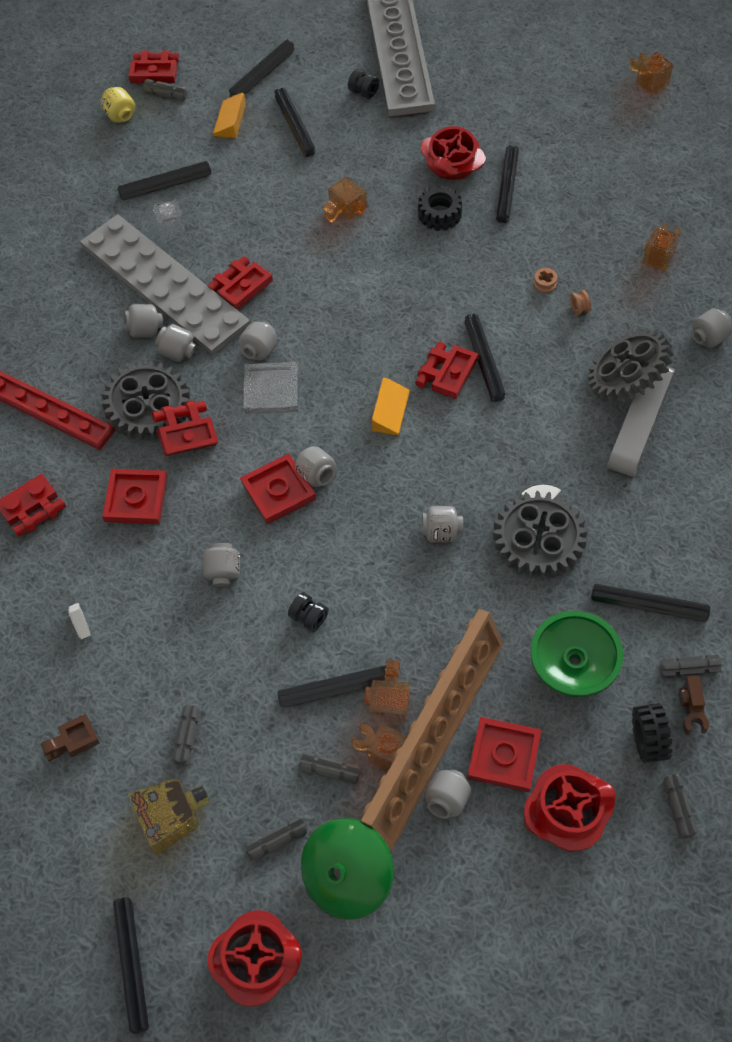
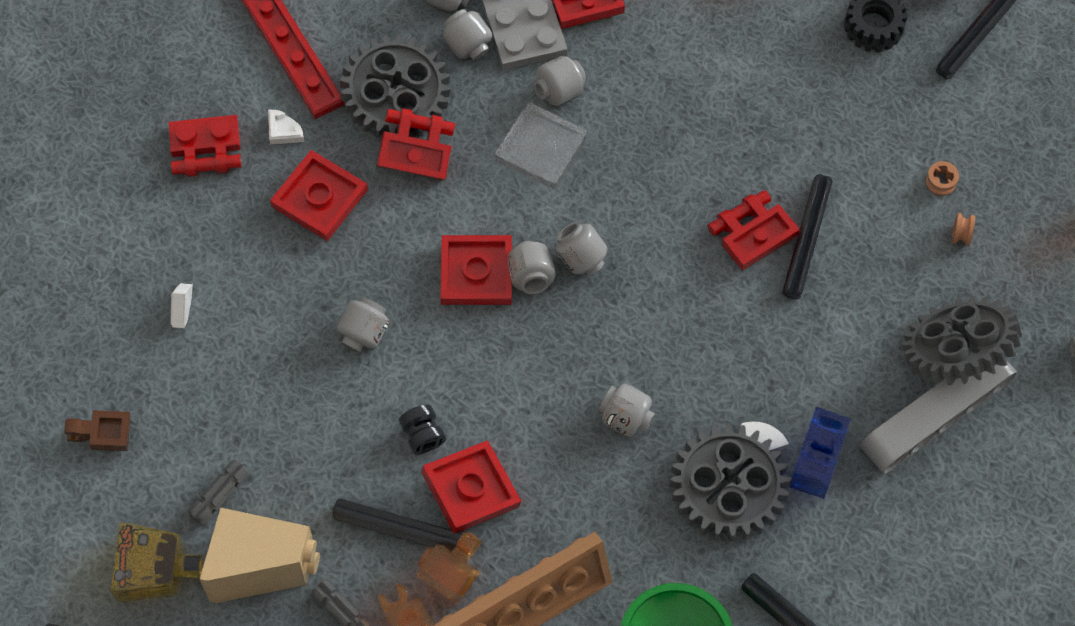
camera: 25 degrees right, 5 degrees up
light orange slope [372,378,410,436] -> none
none -> tan slope [200,508,320,603]
none -> white tile [268,110,304,144]
none -> red plate [421,440,521,534]
none -> light grey head [555,222,608,275]
none -> clear blue brick [789,407,851,499]

